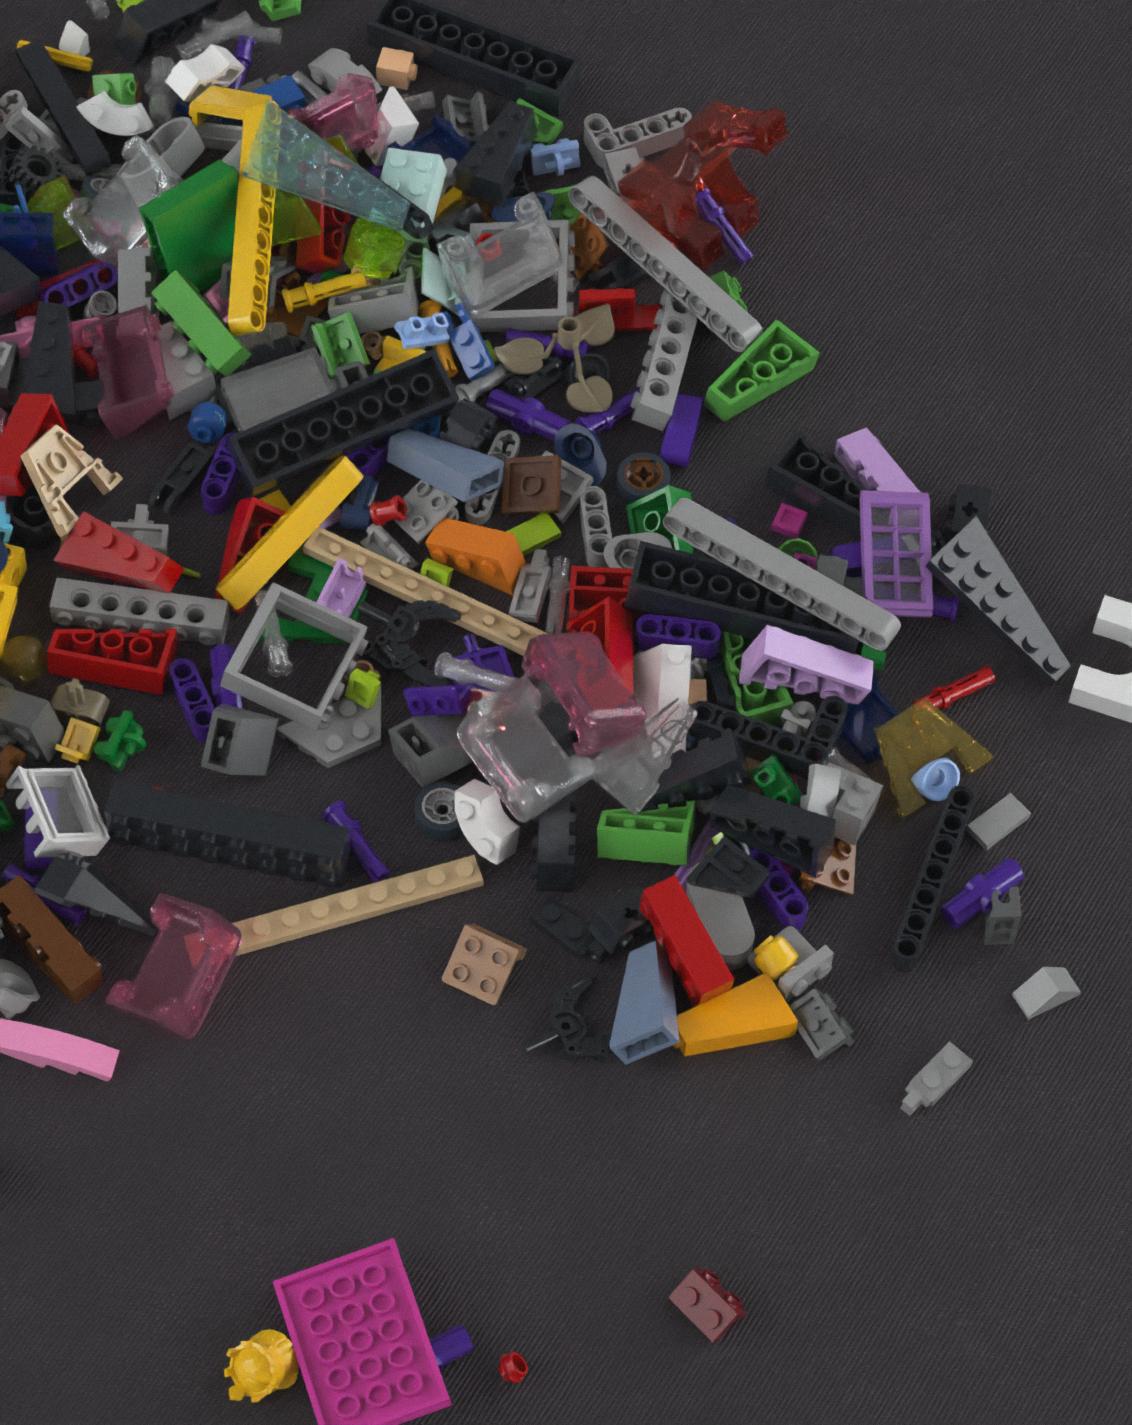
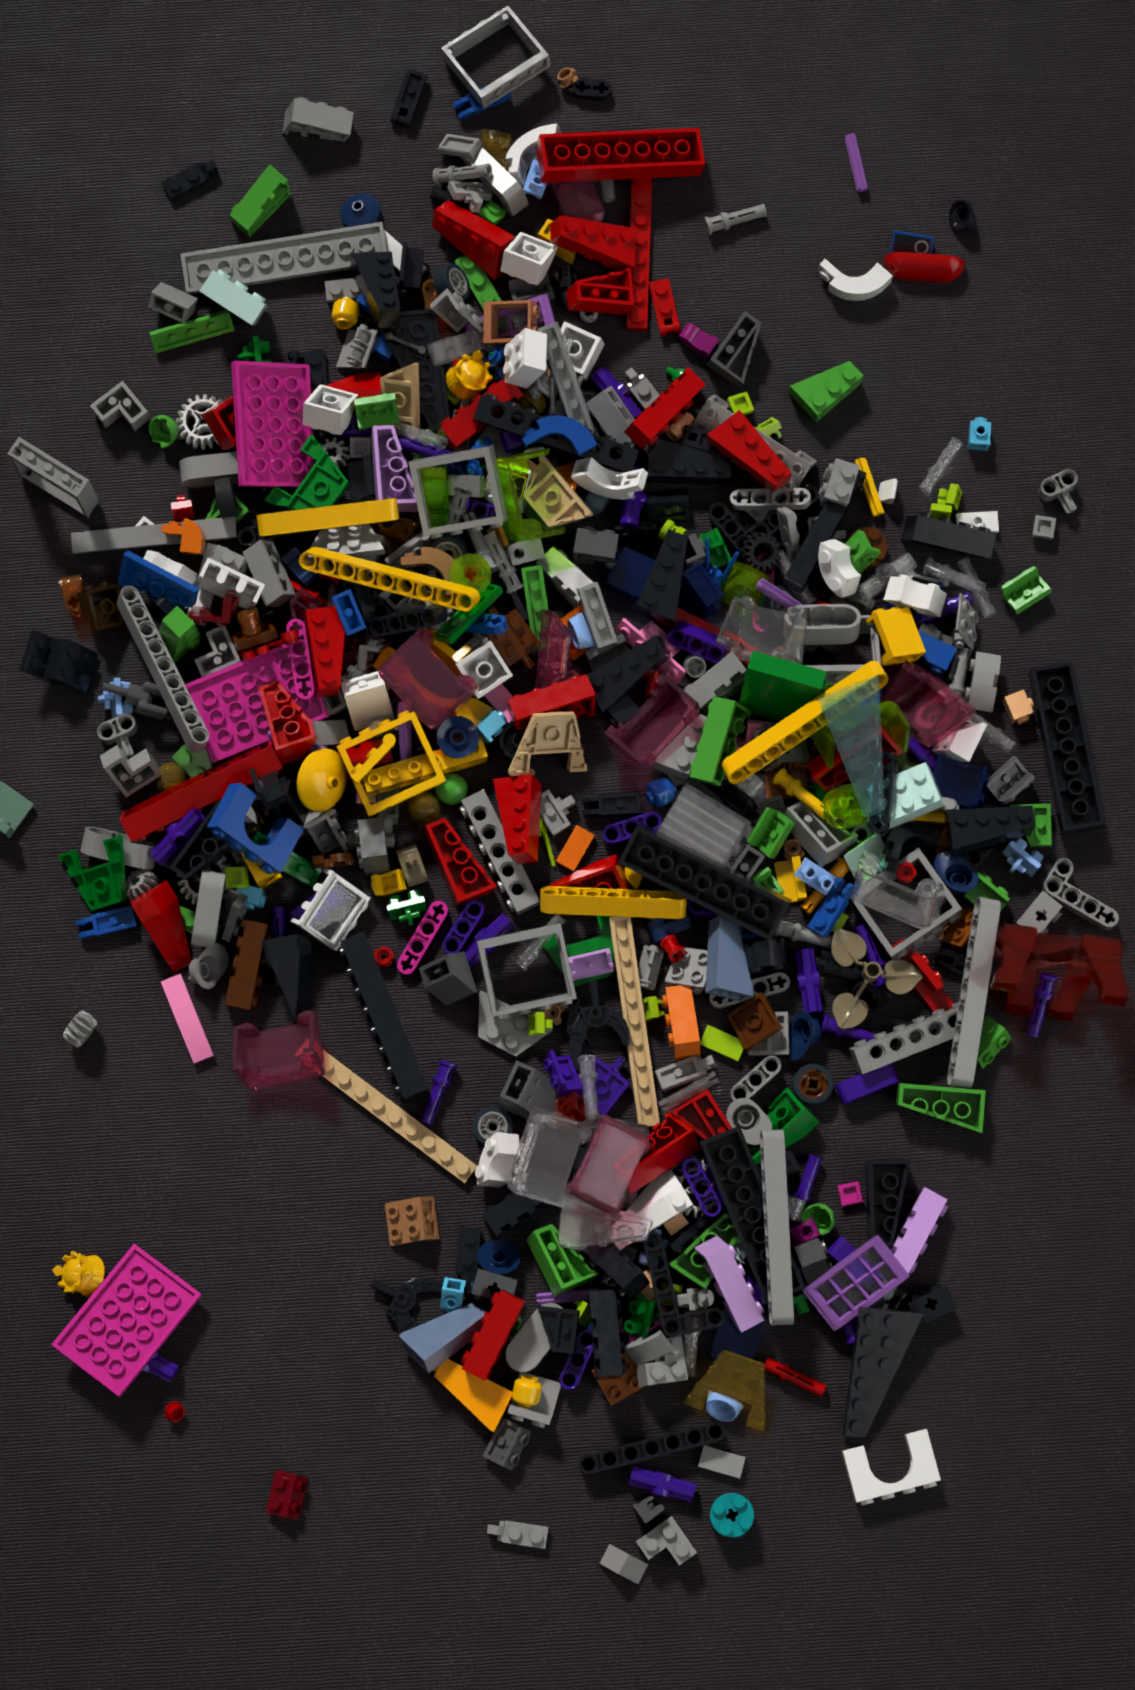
camera: 60 degrees right, 20 degrees up
none -> dark pink beam [397,901,448,976]
none -> bright green hair [434,773,468,805]
none -> medium azure brick [440,1277,466,1313]
none -> dark blue dish [477,1240,520,1275]
none -> orange tile [556,825,595,872]
none -> light grey brick [636,1516,697,1565]
none -> teal brick [709,1493,754,1538]
none -> medium lavender axle [756,579,803,609]
none -> light grey bracket [818,458,860,507]
none -> light grey hinge [954,593,978,650]

